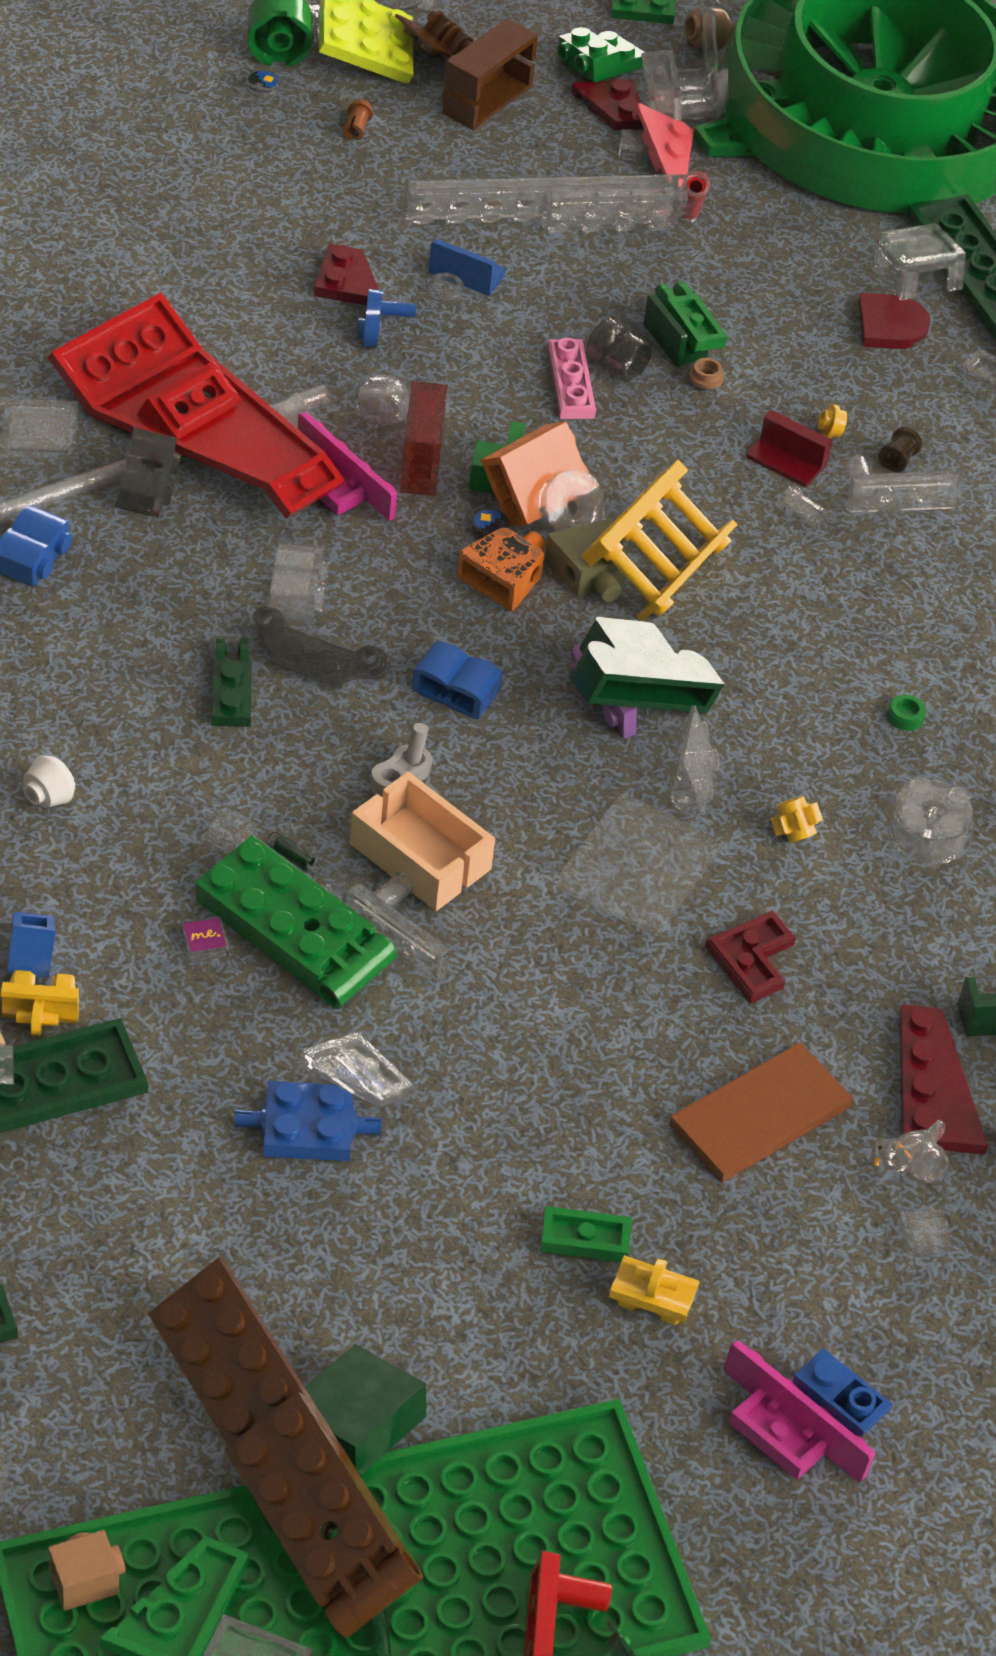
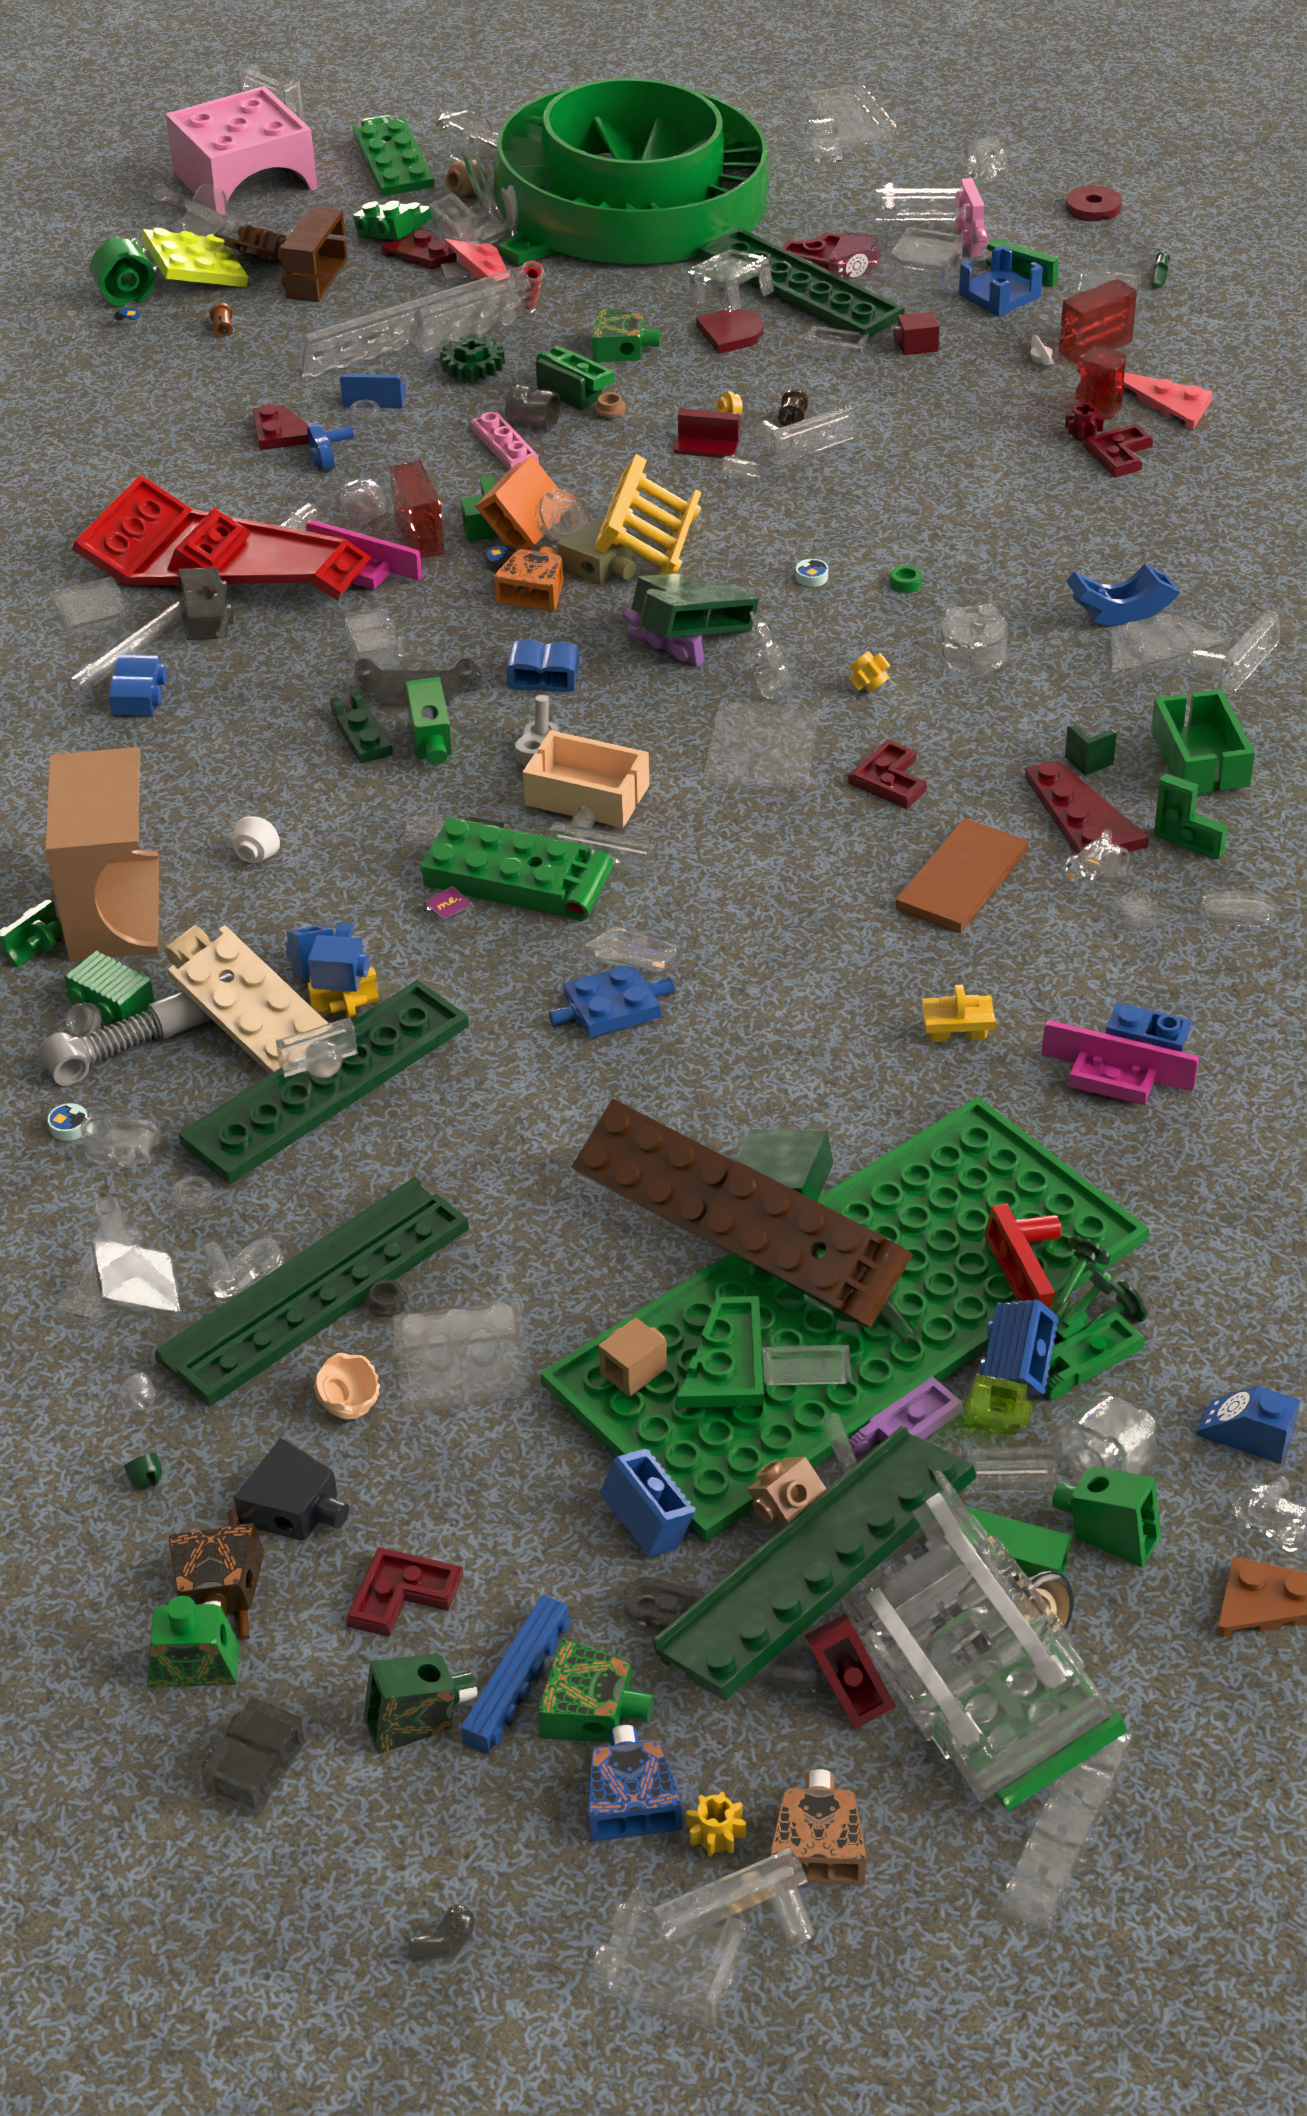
camera: 15 degrees left, 5 degrees down
green plate [540,1206,632,1262] -> none
none -> blue brick [308,922,369,992]
none -> green torso [406,677,452,764]
none -> dark green gear [440,335,505,382]
none -> green torso [592,308,661,363]
none -> tile [796,559,828,587]

